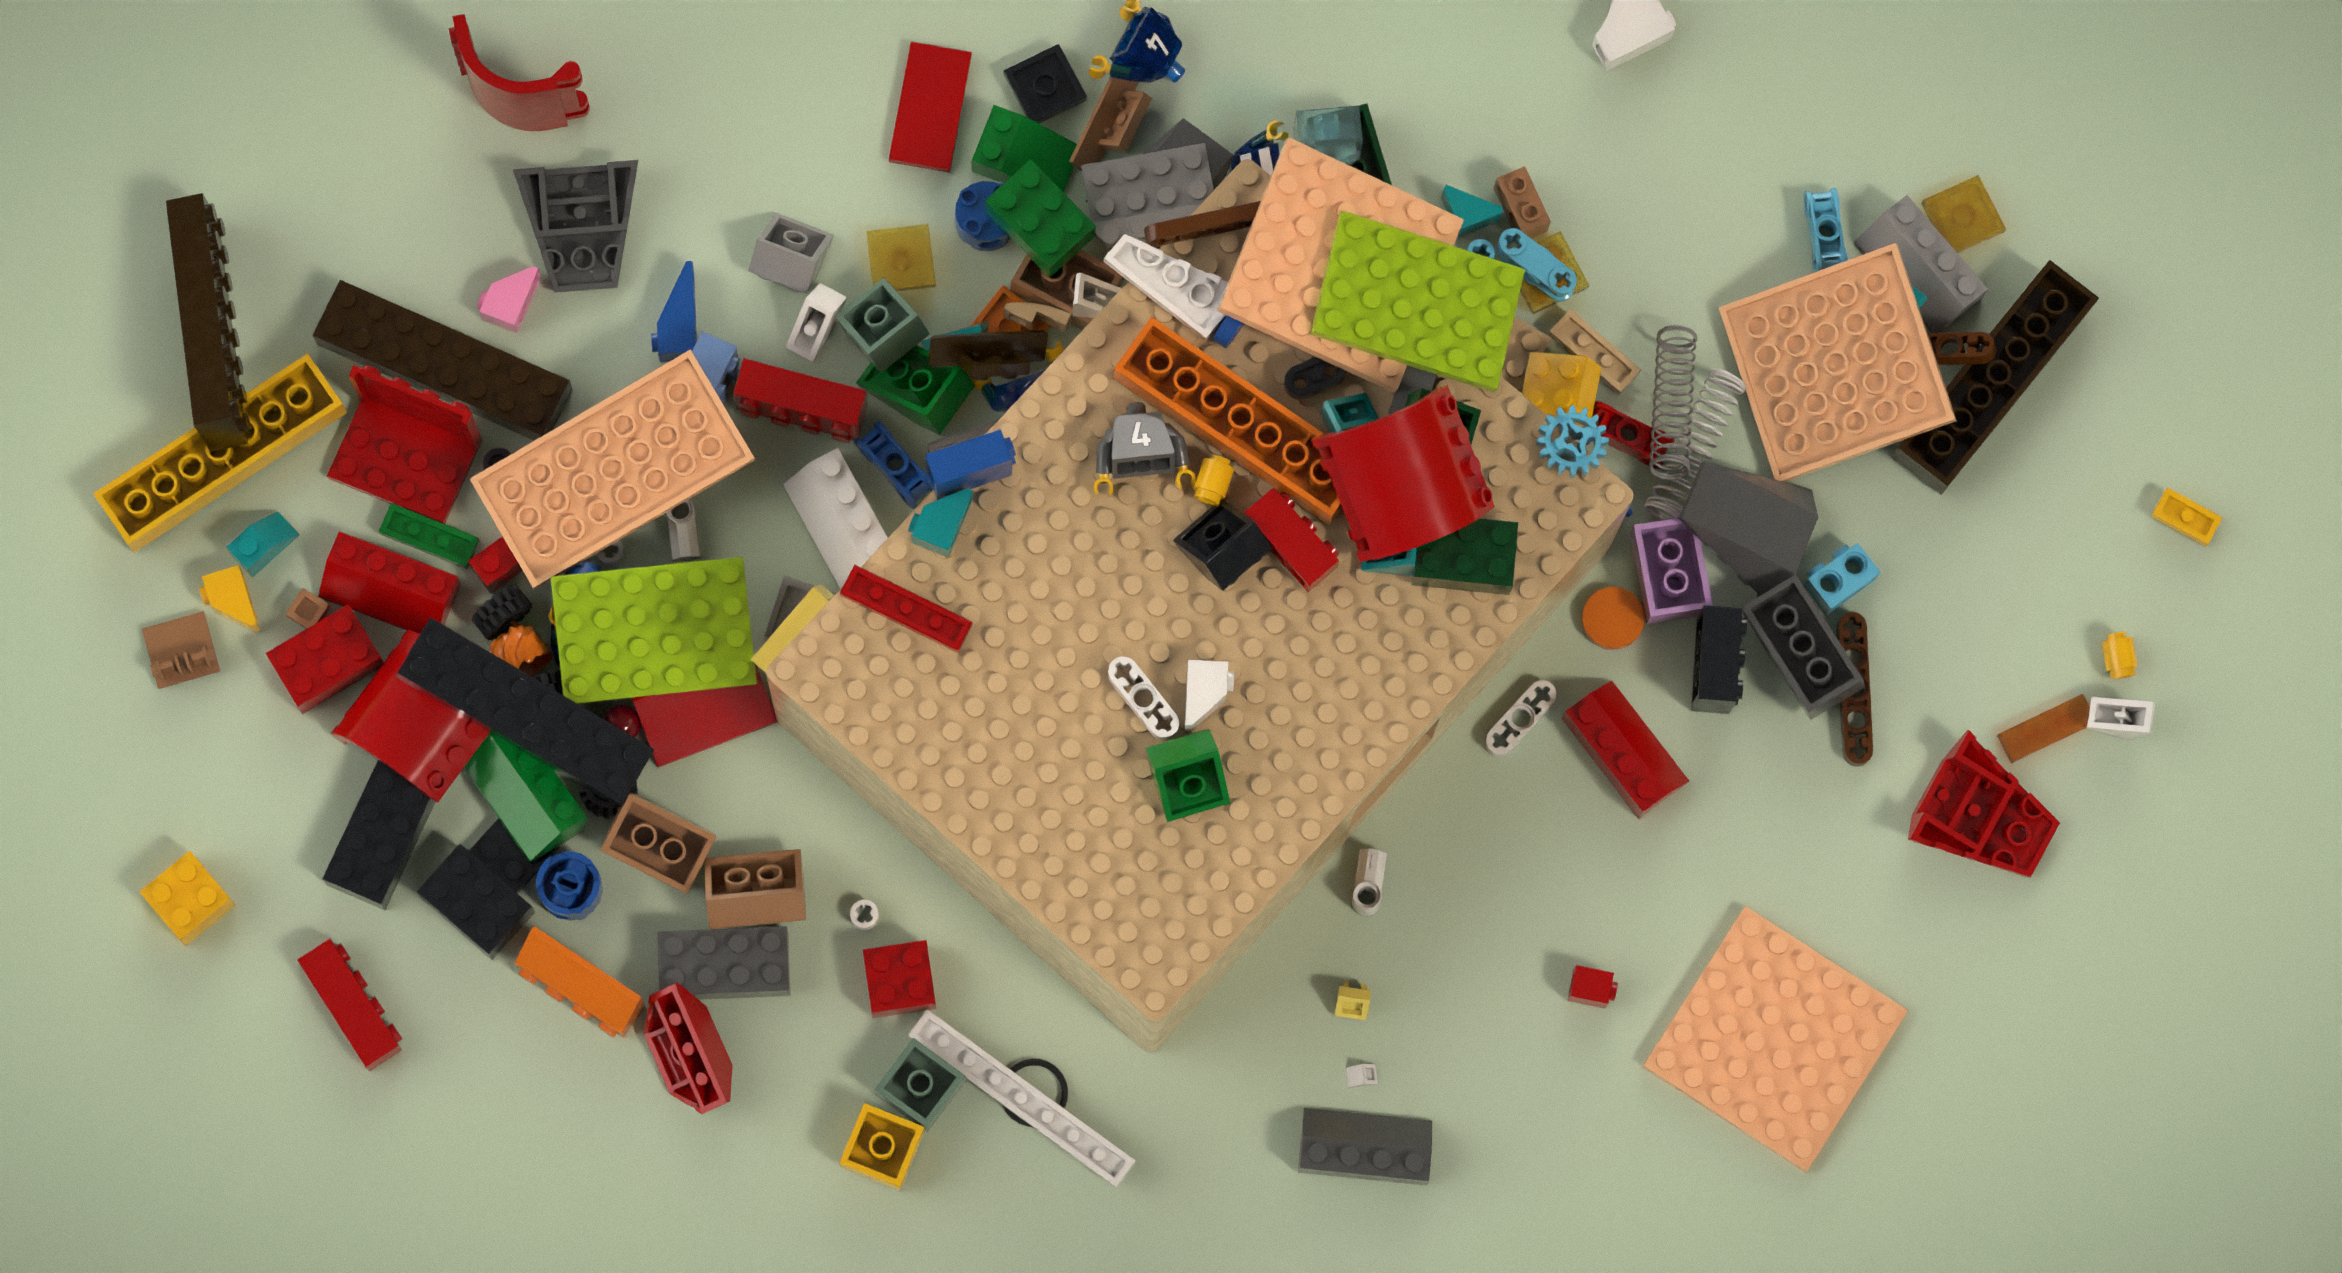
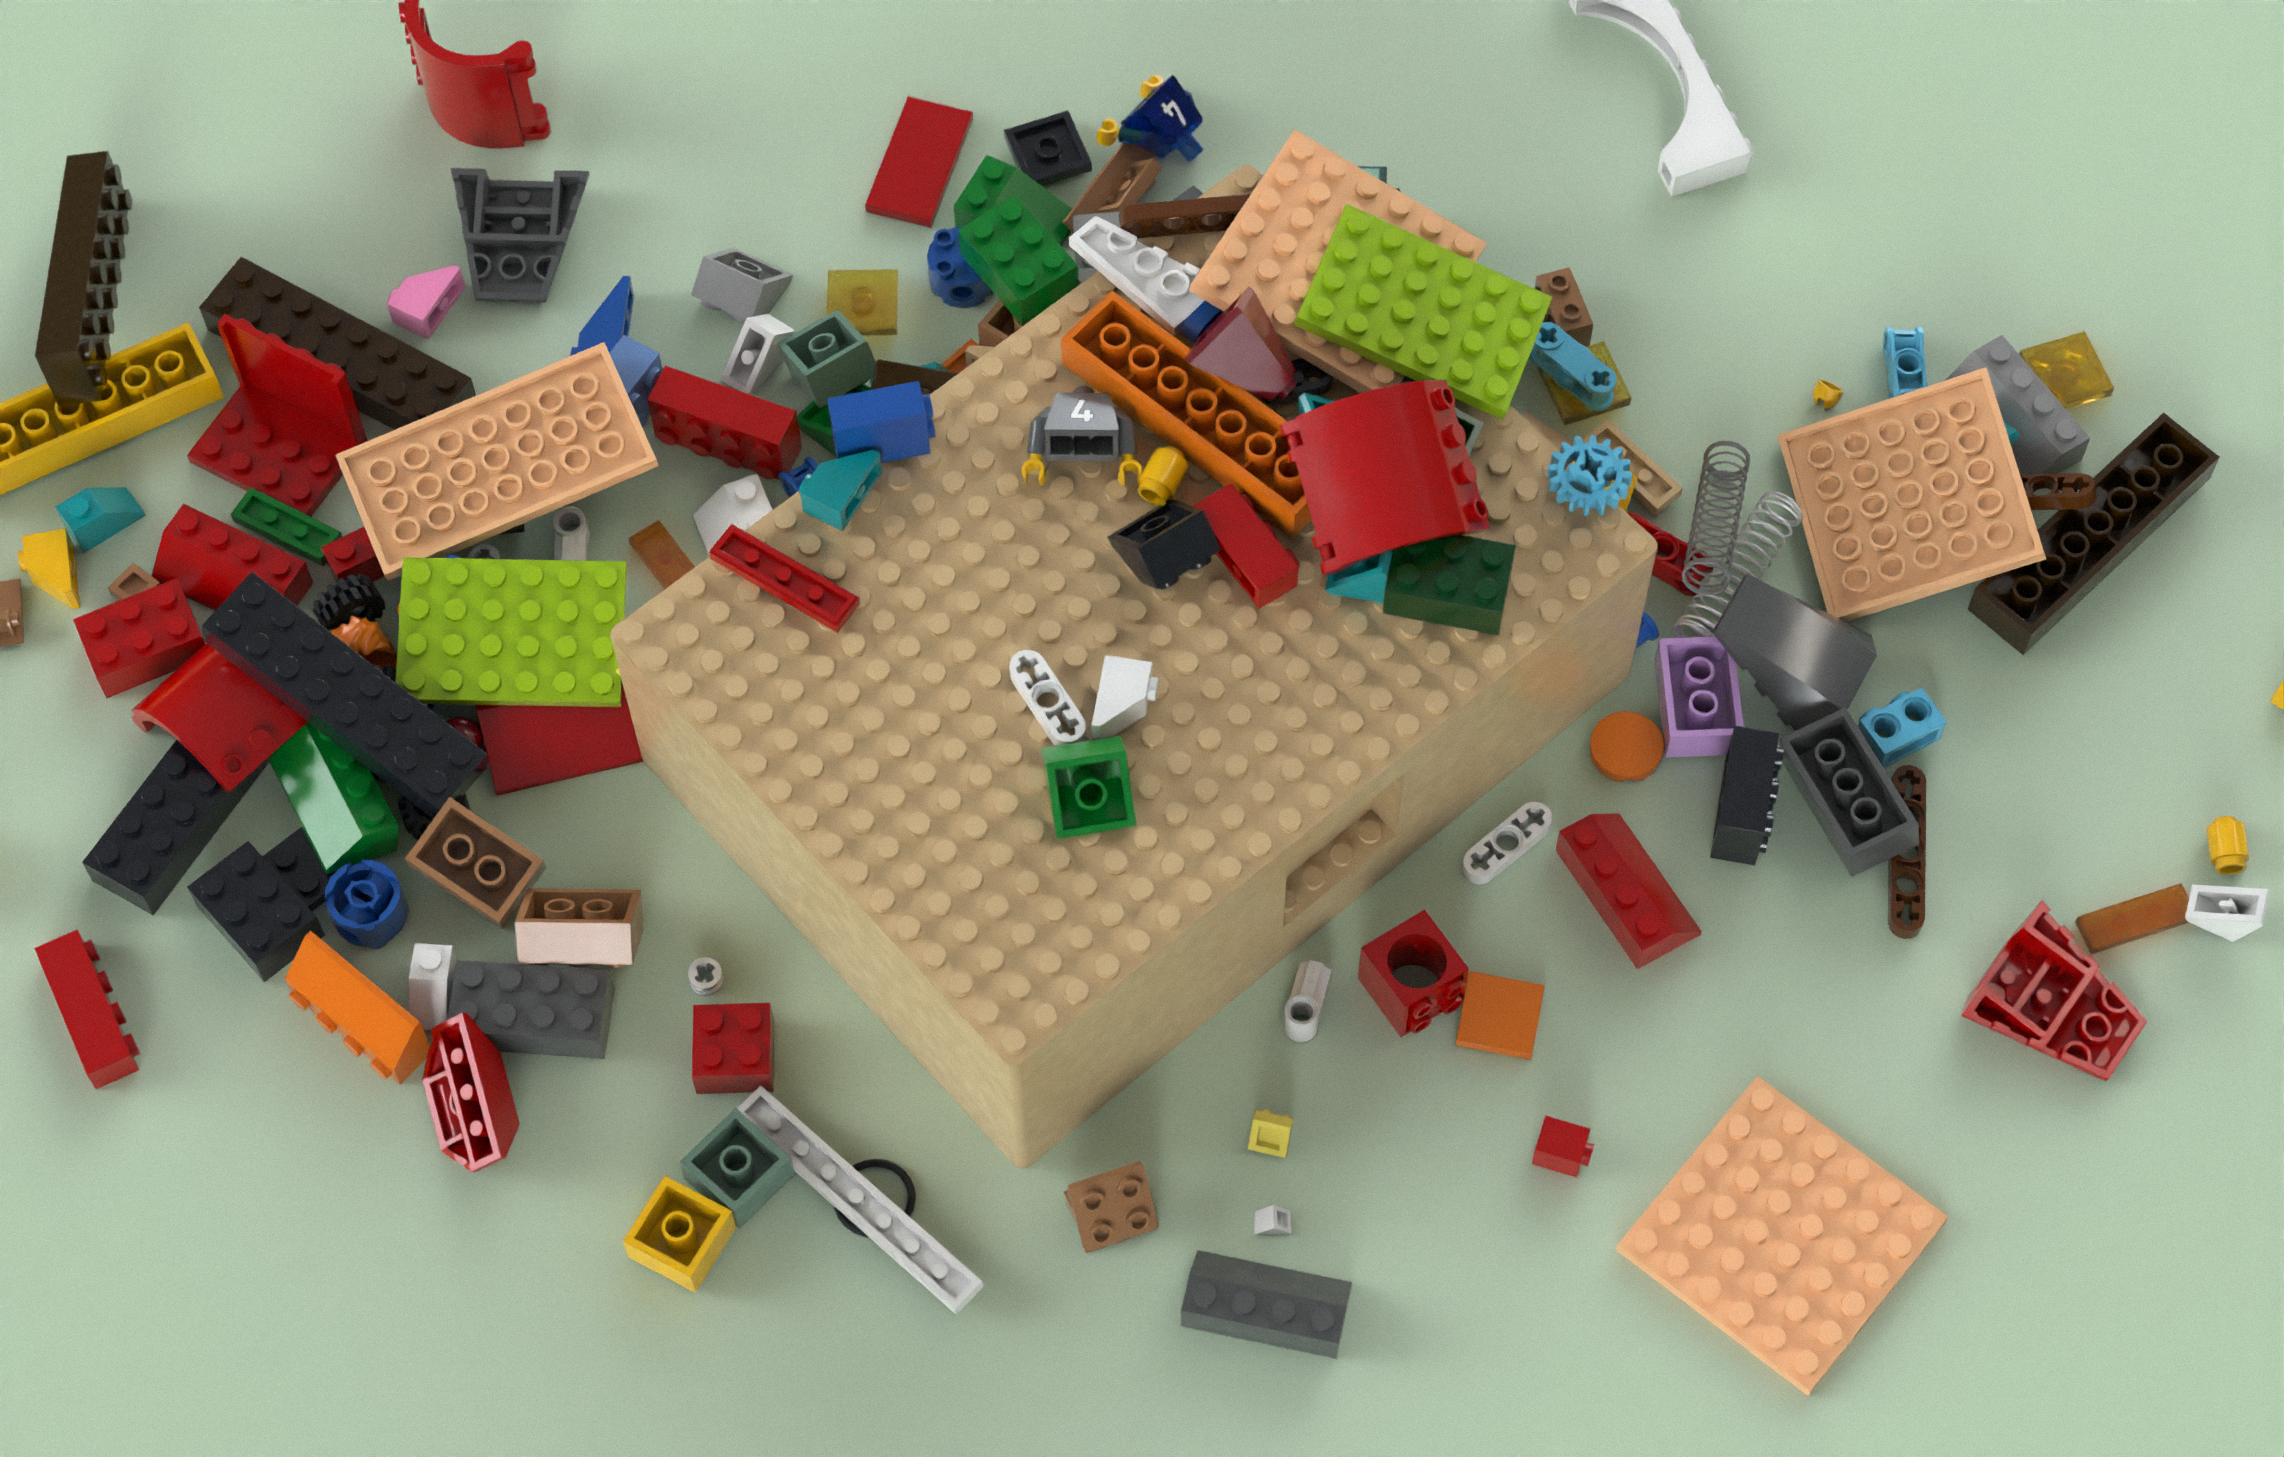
camera: 15 degrees right, 15 degrees down
none -> white slope [409,943,458,1033]
none -> clear orange tile [628,520,695,590]
none -> medium nougat bracket [1063,1161,1159,1252]
none -> slope [1185,286,1297,401]
none -> red brick [1358,909,1469,1037]
none -> orange tile [1455,971,1545,1060]
none -> yellow hinge [1812,379,1844,409]

